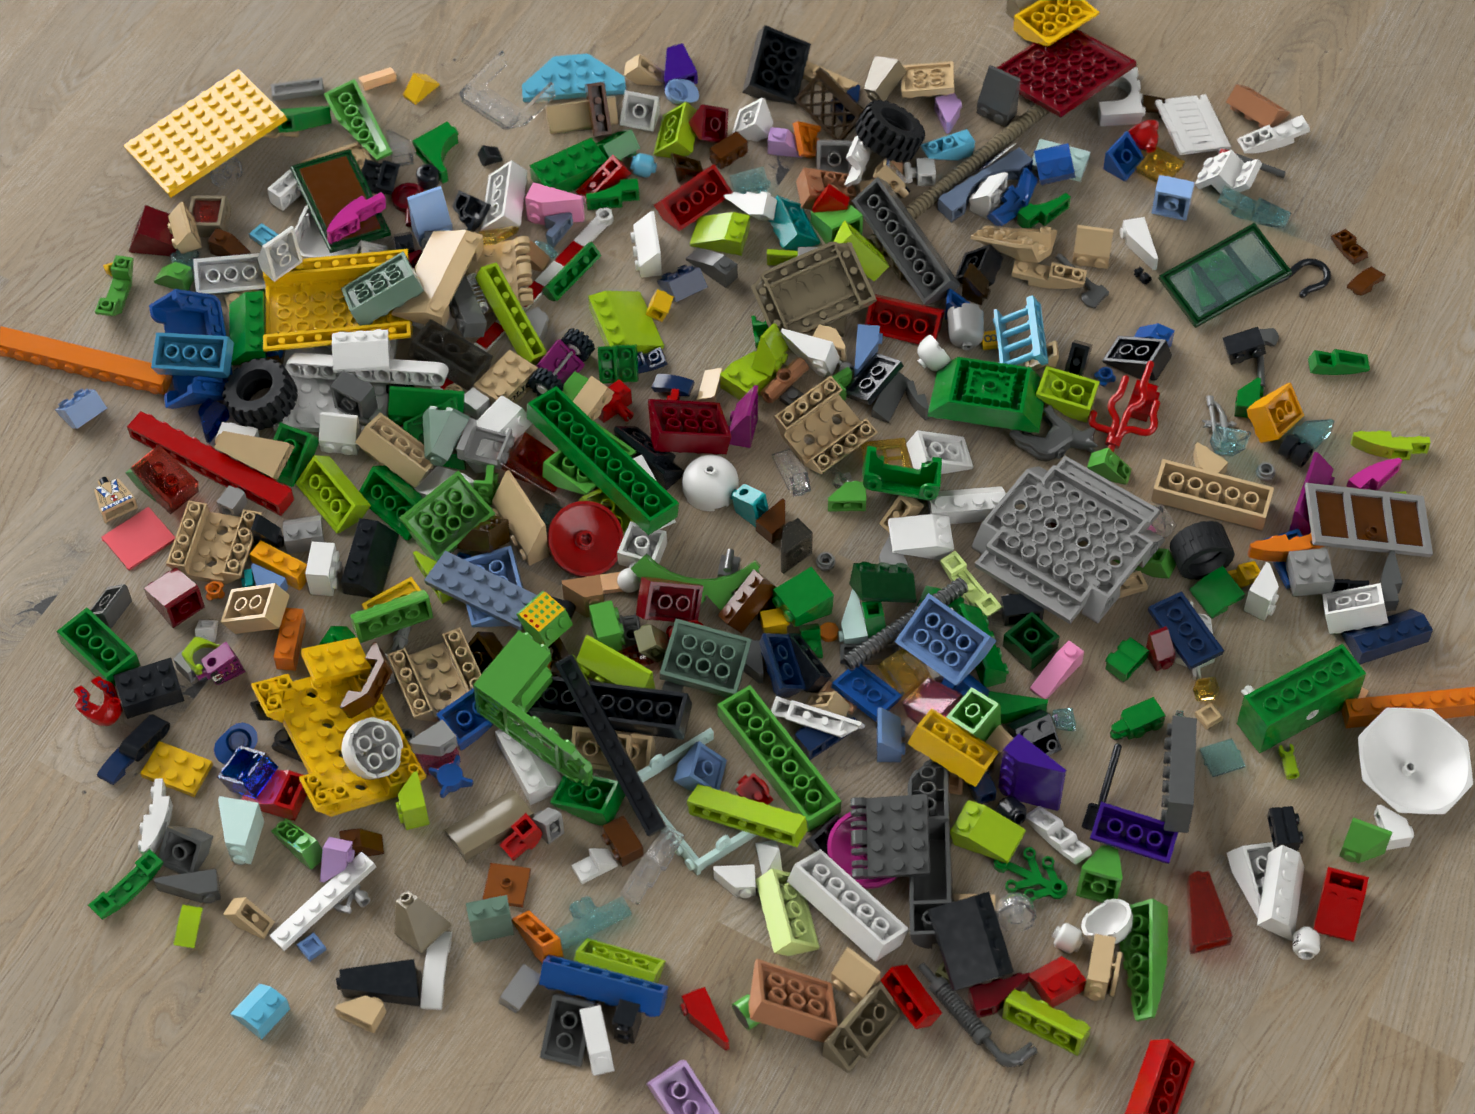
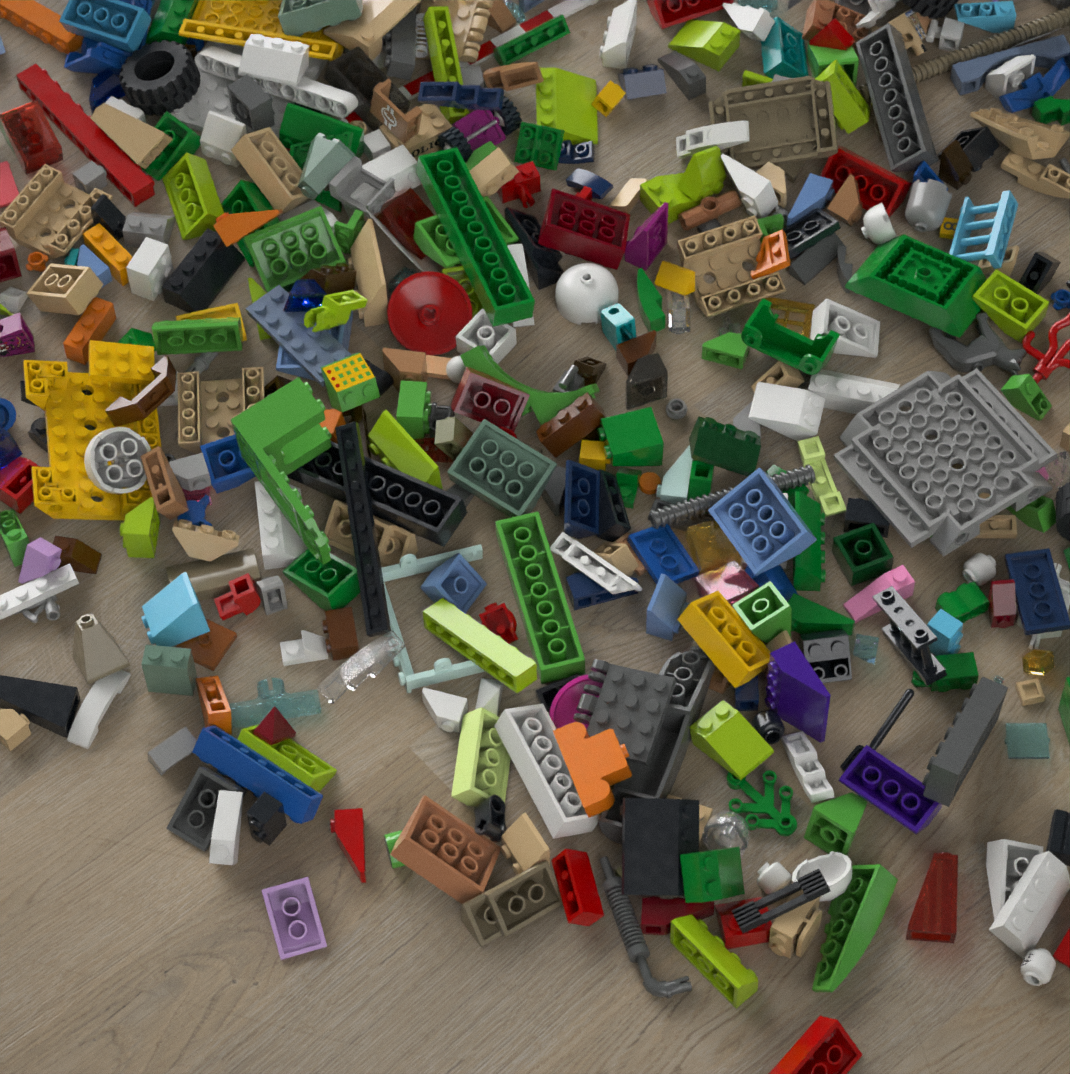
camera: 20 degrees right, 0 degrees up
none -> medium nougat slope [141,446,189,520]
none -> medium azure slope [141,572,210,647]
none -> tan slope [172,519,240,562]
none -> orange slope [213,209,284,247]
none -> dark red slope [253,706,296,745]
none -> clear blue slope [283,279,327,312]
none -> lime plate [304,290,368,332]
none -> medium nougat panel [370,78,422,144]
none -> dark blue slope [418,82,504,110]
none -> black piece [474,795,506,843]
none -> medium nougat slope [483,62,544,91]
none -> orange brick [553,722,632,818]
none -> dark brown slope [573,356,607,386]
none -> green slope [637,268,665,332]
none -> yellow slope [655,261,695,295]
none -> white slope [676,121,749,159]
none -> green slope [680,846,745,903]
none -> black container [732,869,830,934]
none -> orange wing [750,230,791,280]
none -> medium nougat slope [827,174,863,226]
none -> black fence [872,586,947,686]
none -> medium azure brick [927,609,963,656]
none -> white head [962,553,997,586]

